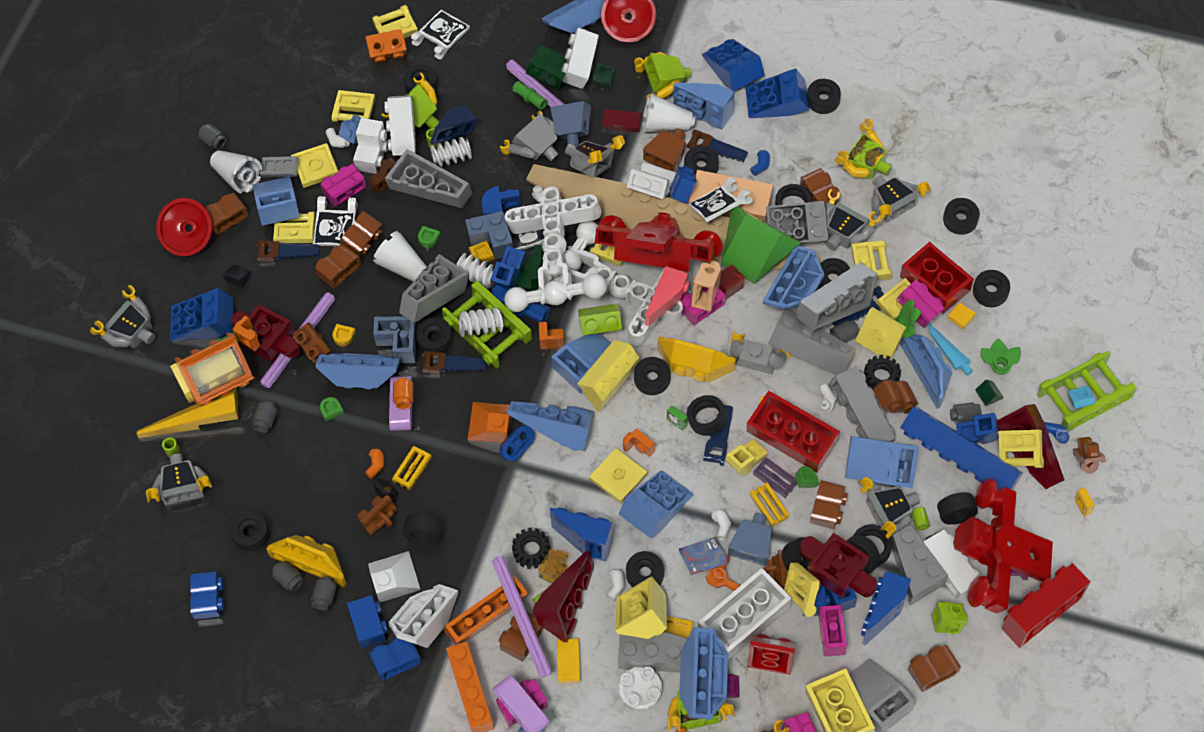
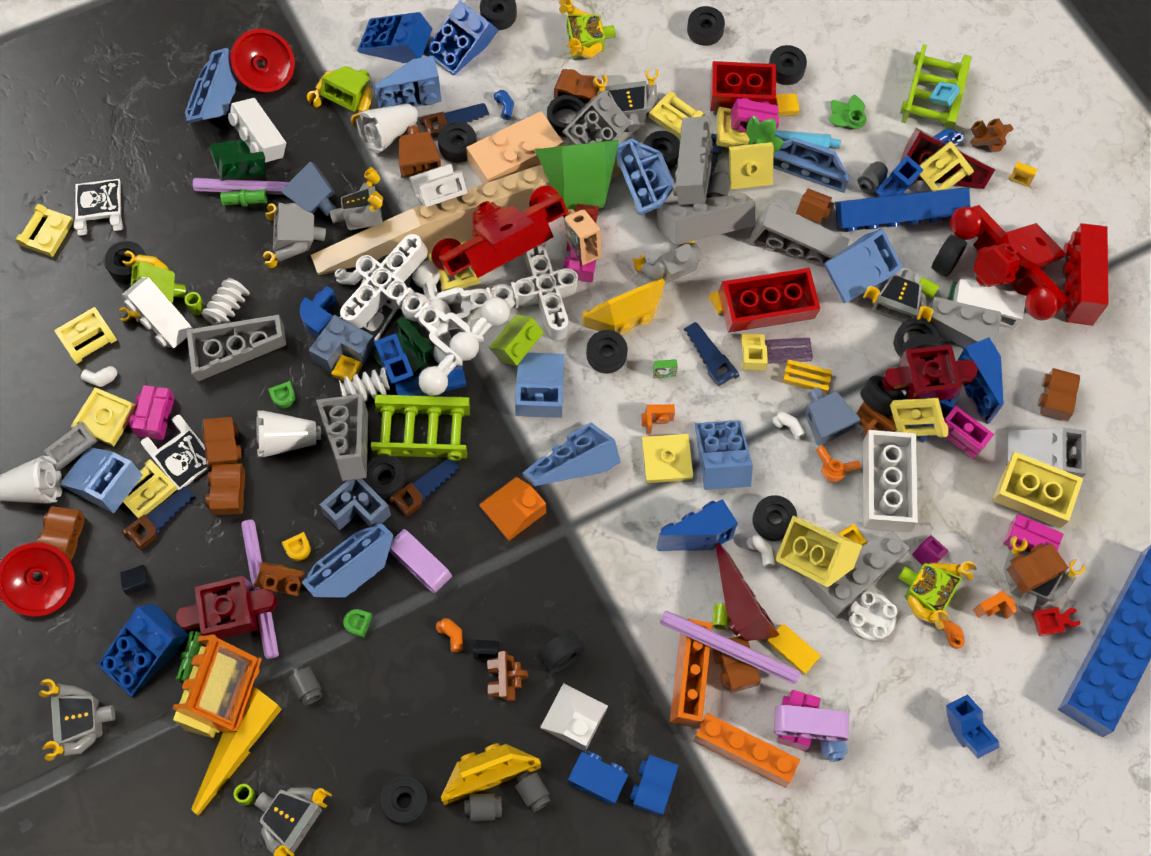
camera: 50 degrees left, 5 degrees up
orange bracket [232,316,260,351] -> none
medium blue brick [338,114,362,144] -> none
white brick [353,118,389,174] -> none
orange brick [365,29,407,63] -> none
reddish brown piece [369,158,397,193] -> none
white wedge [389,584,458,648] -> none
yellow tile [392,446,432,490] -> none
orange brick [393,377,413,409] -> none
dark blue slope [430,105,478,145] -> none
white piece [459,307,503,337] -> none
blue plate [499,426,534,461] -> none
black tyre [512,527,551,569] -> none
clear yellow brick [538,549,568,584] -> none
orange panel [539,322,564,349] -> none
light yellow slope [577,340,639,412] -> none
clear green plate [593,63,616,86] -> none
dark red tile [602,109,642,132] -> none
coral slope [645,266,690,326] -> none
blue brick [669,166,697,203] -> none
sticker [679,537,729,575] -> none
medium blue wedge [679,627,728,719] -> none
black tyre [686,395,727,436] -> none
white flag [689,177,753,222] -> none
red slope [747,635,796,675] -> none
bright green tile [795,466,819,488] -> none
dark orange brick [810,480,848,529] -> none
white arm [819,384,837,412] -> none
black tyre [864,355,901,390] -> none
torso [871,175,931,223] -> none
lime brick [931,602,968,634] -> none
dark green slope [975,379,1004,407] -> none

